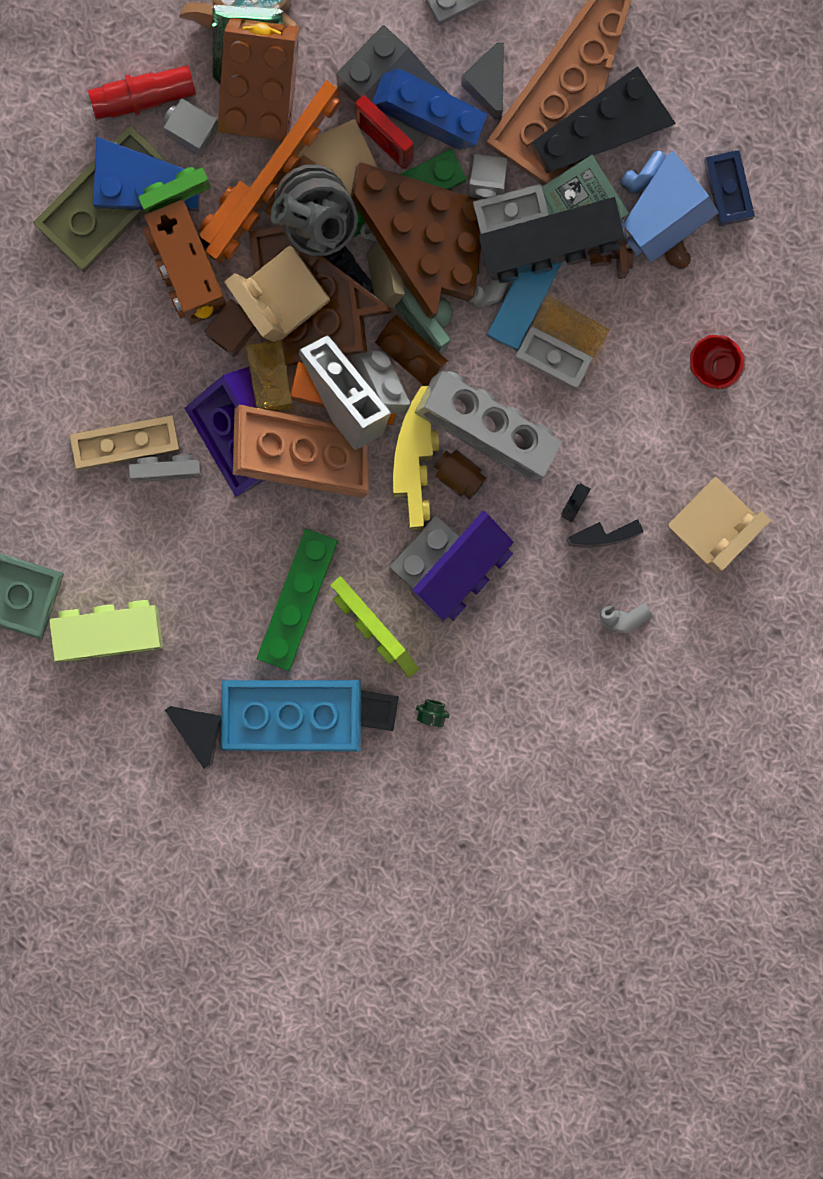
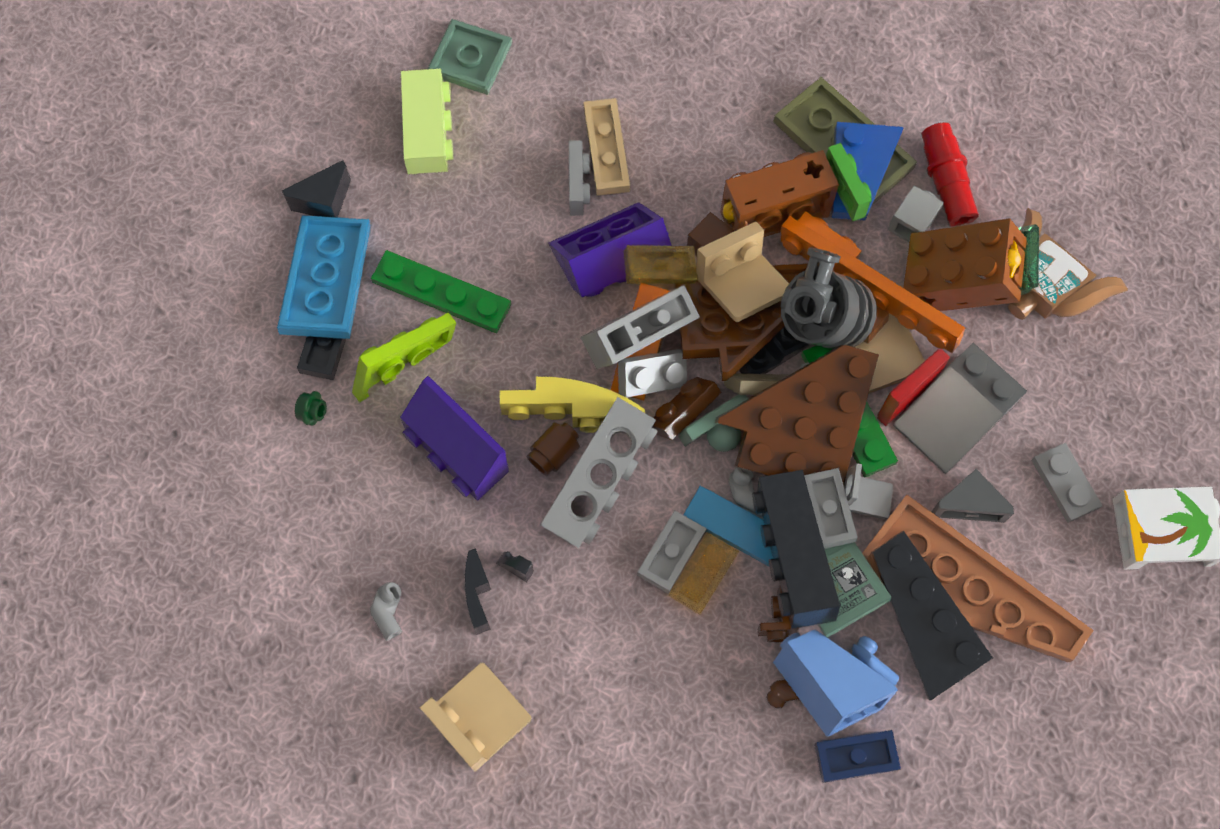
camera: 95 degrees right, 15 degrees down
nougat tile [233,404,369,498] -> none
blue brick [372,68,487,150] -> none
light grey plate [389,515,460,588] -> none
red hair [690,335,745,390] -> none

